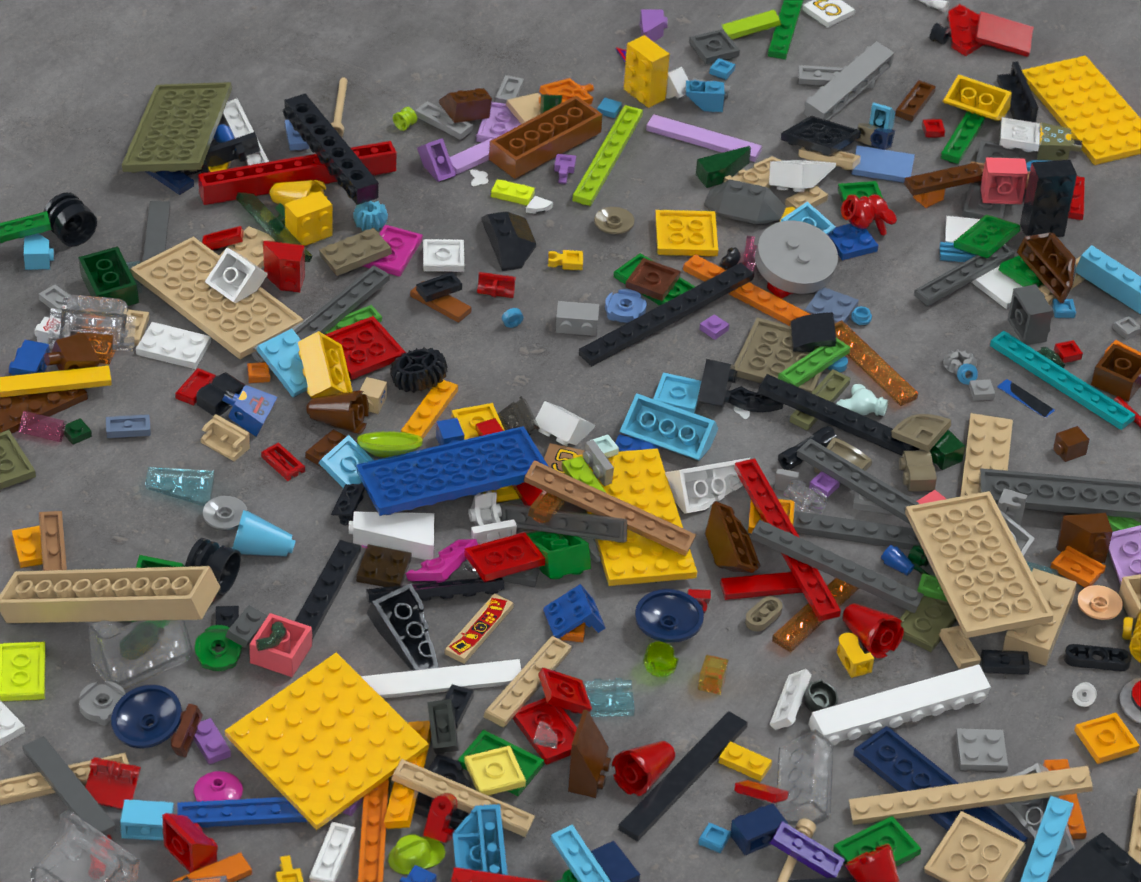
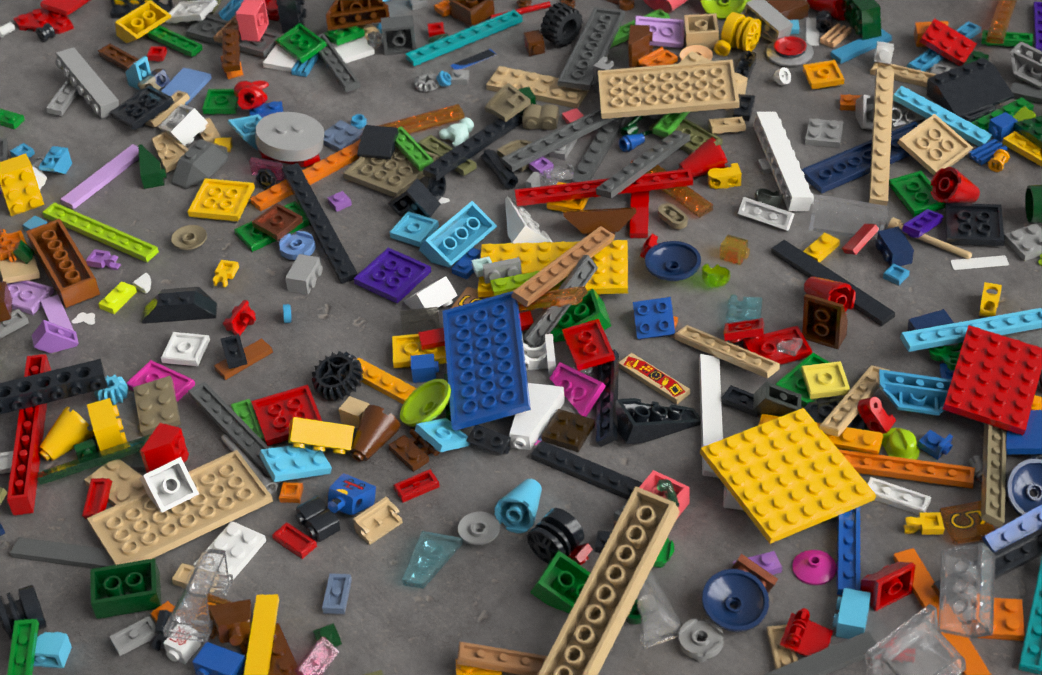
camera: 70 degrees left, 0 degrees up
none -> dark purple plate [354,248,431,304]
none -> black tyre [540,2,582,47]

